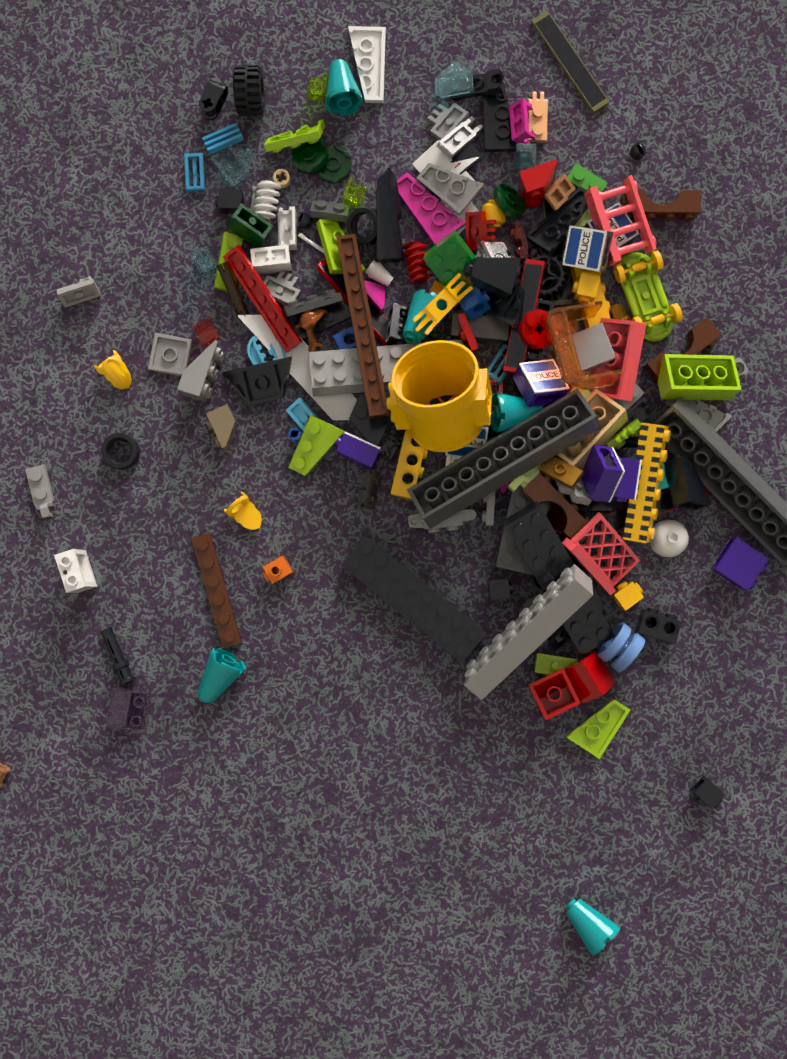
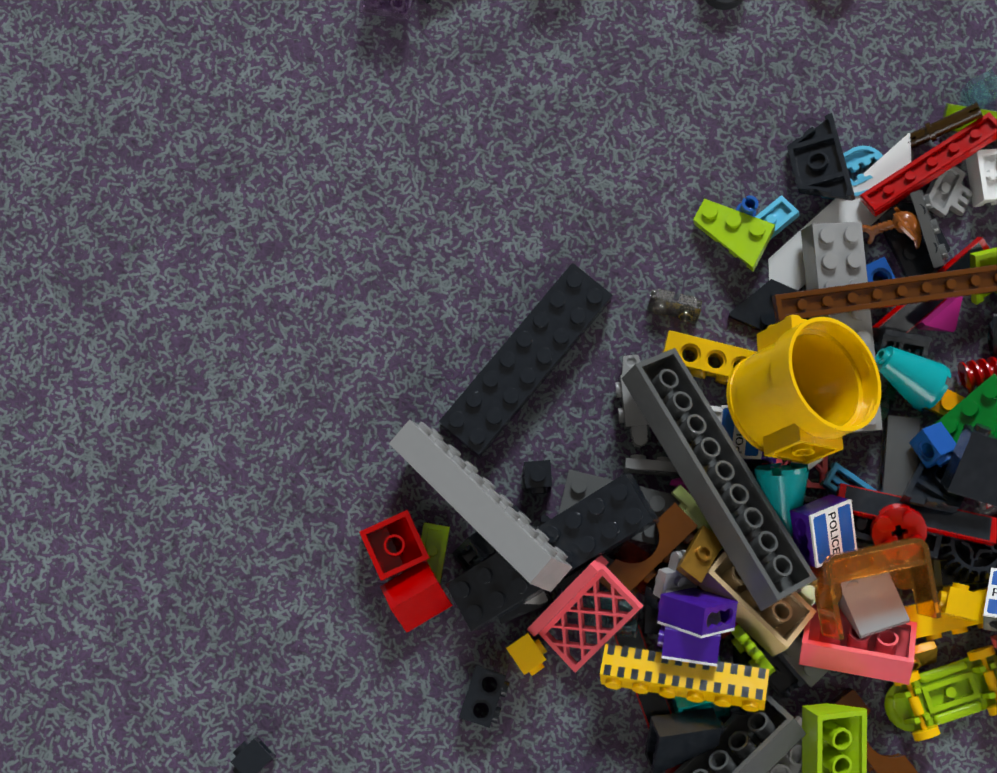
camera: 95 degrees right, 5 degrees down
light grey tile [148,333,193,376] -> none
light grey slope [177,340,225,403] -> none
reddish brown plate [191,533,242,649] -> none
clear red slope [193,317,220,348] -> none
teal cone [197,648,246,703] -> none
dark tan slope [206,404,237,450] -> none
yellow piece [224,491,262,530] -> none
orange brick [262,555,294,584] -> none
dark purple piece [335,432,381,471] -> none
white cone [365,260,394,287] -> none
black hinge [381,423,405,461] -> none
yellow piece [413,273,473,335] -> none
red plate [456,313,479,354] -> none
lime wing [566,699,630,759] -> none
teal cone [566,898,620,956] -> none
medium blue wheel [597,622,645,673] -> none
white cylinder [650,519,689,557] -> none

